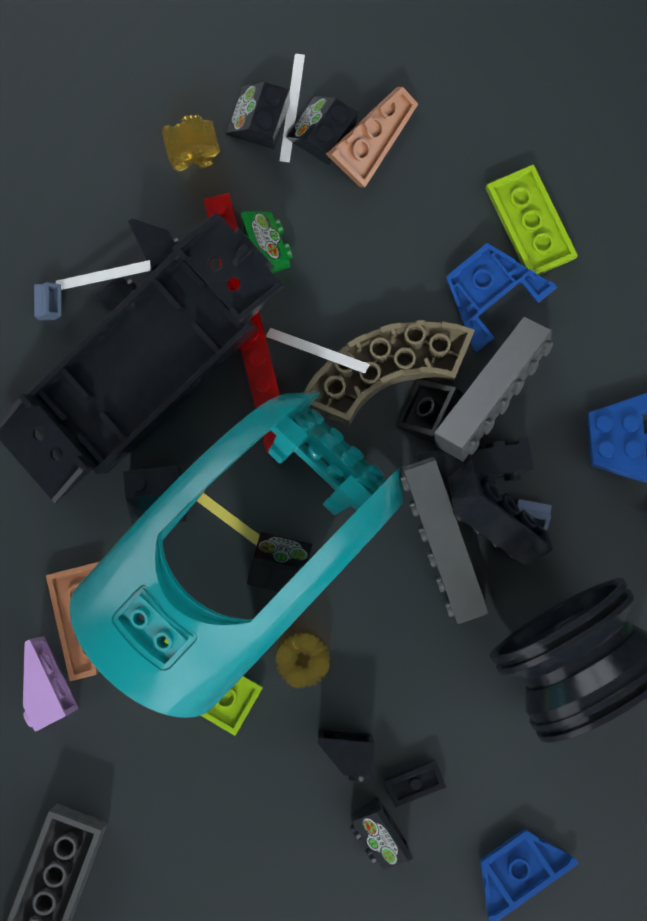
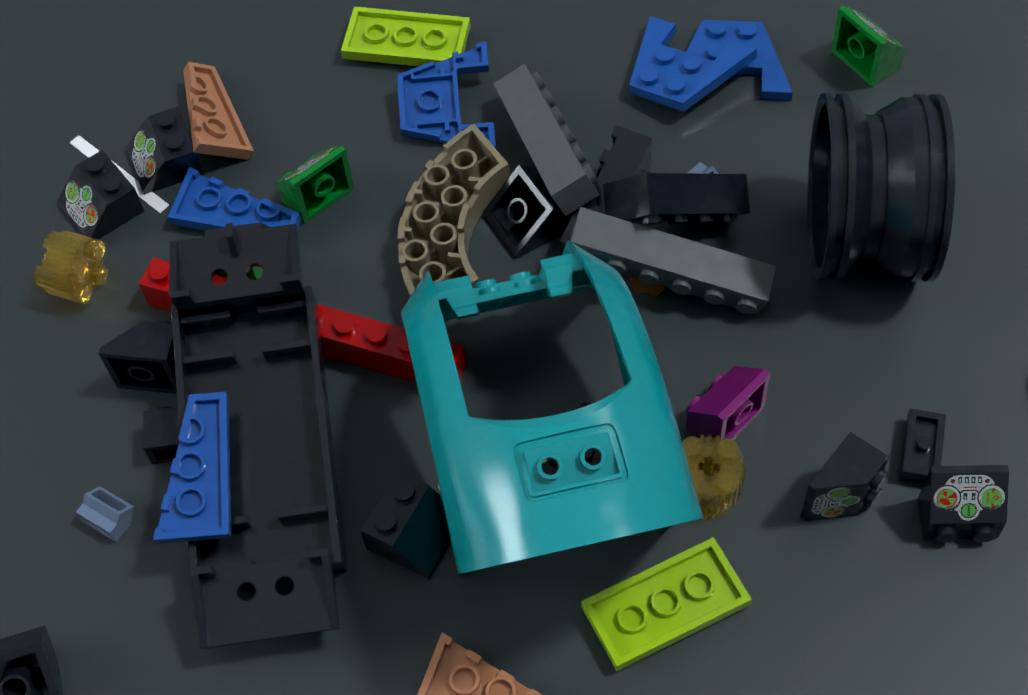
camera: 50 degrees left, 25 degrees down
white sticker [56,260,150,290] -> none
white sticker [266,328,370,373] -> none
none -> blue wing [153,392,231,544]
none -> blue wing [168,167,301,230]
none -> green slope [276,146,355,224]
none -> magenta slope [686,366,771,454]

